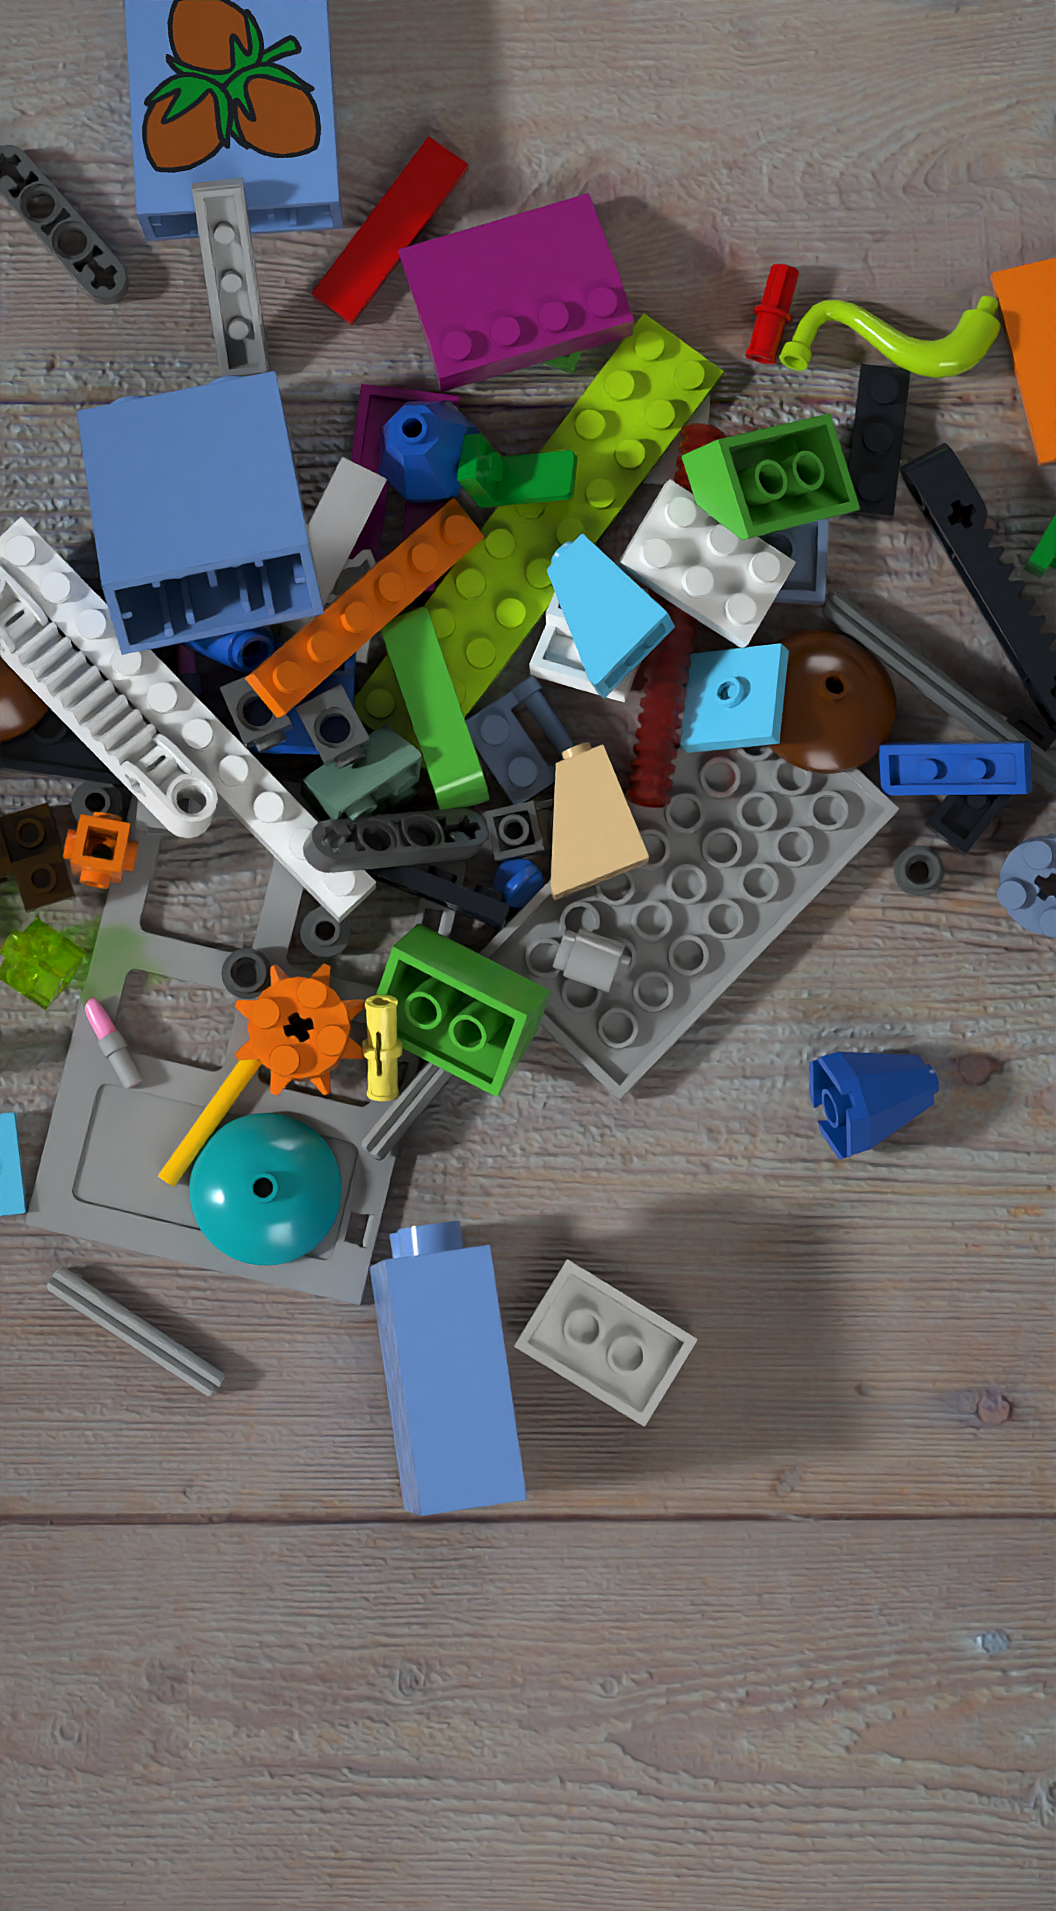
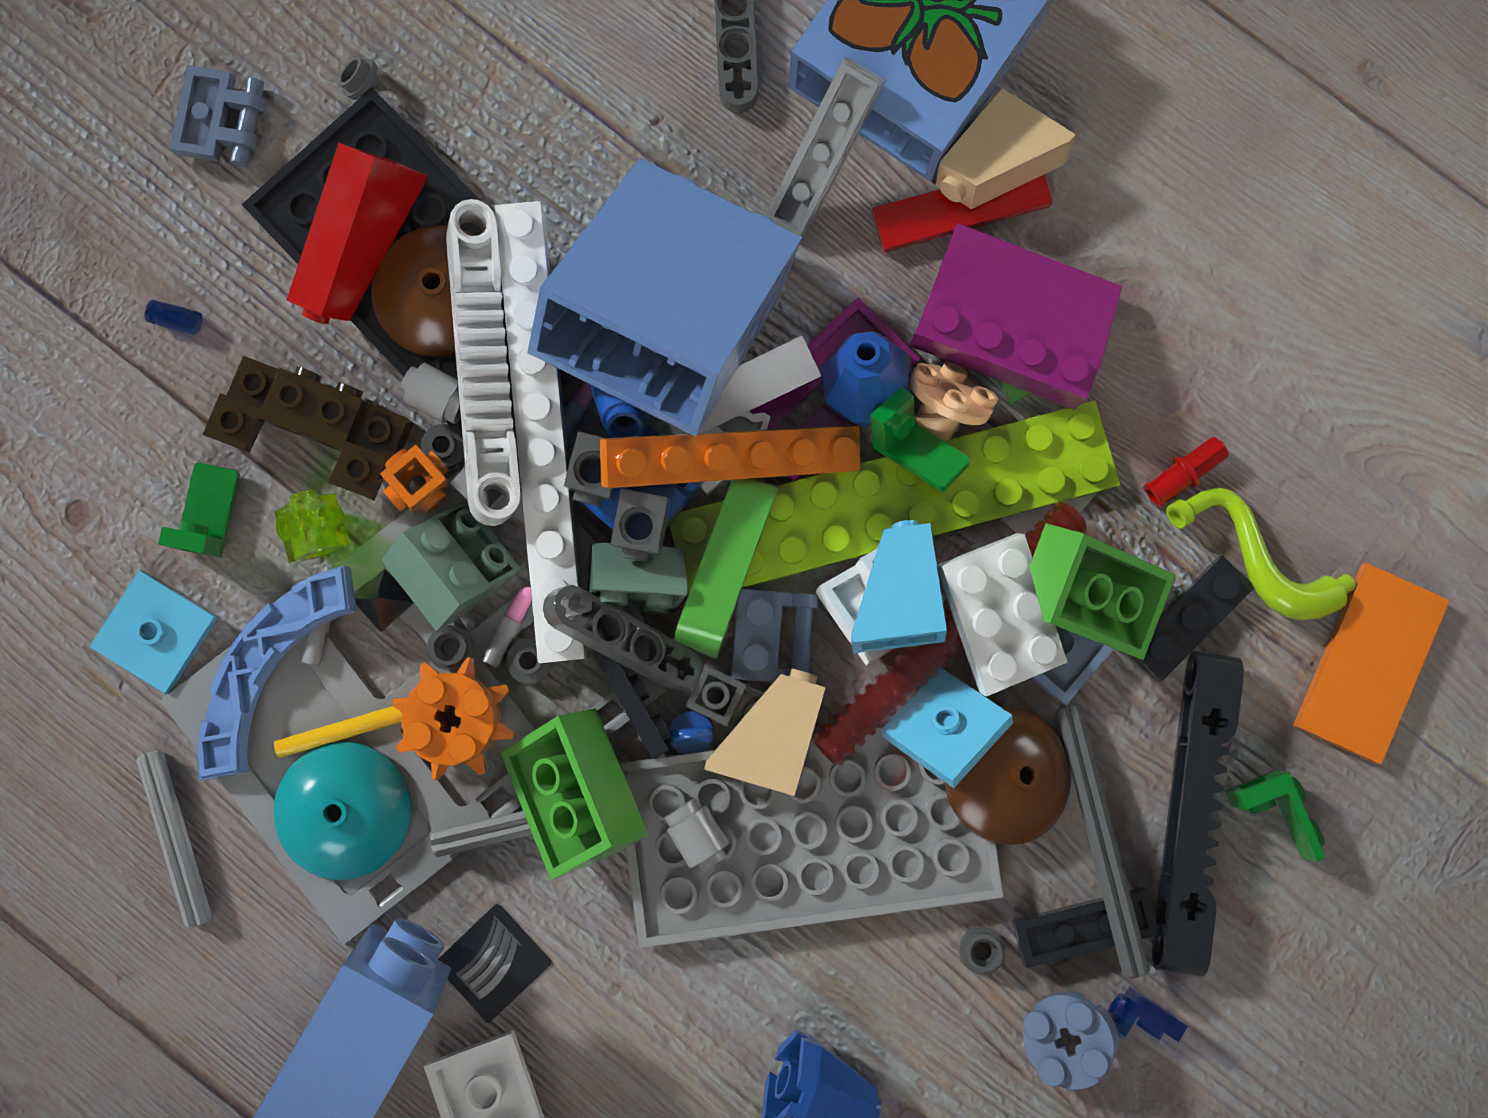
camera: 35 degrees right, 0 degrees up
light yellow pin [362,995,402,1101] -> none
blue plate [879,741,1033,795] -> none
none -> medium blue tile [198,566,356,780]
none -> black slope [354,569,414,632]
none -> sand green slope [381,500,521,631]
none -> light grey brick [400,363,461,424]
none -> black sticker [437,904,551,1023]
none -> light grey piece [481,587,532,668]
none -> light nougat plate [910,361,998,441]
none -> tan slope [936,88,1076,209]

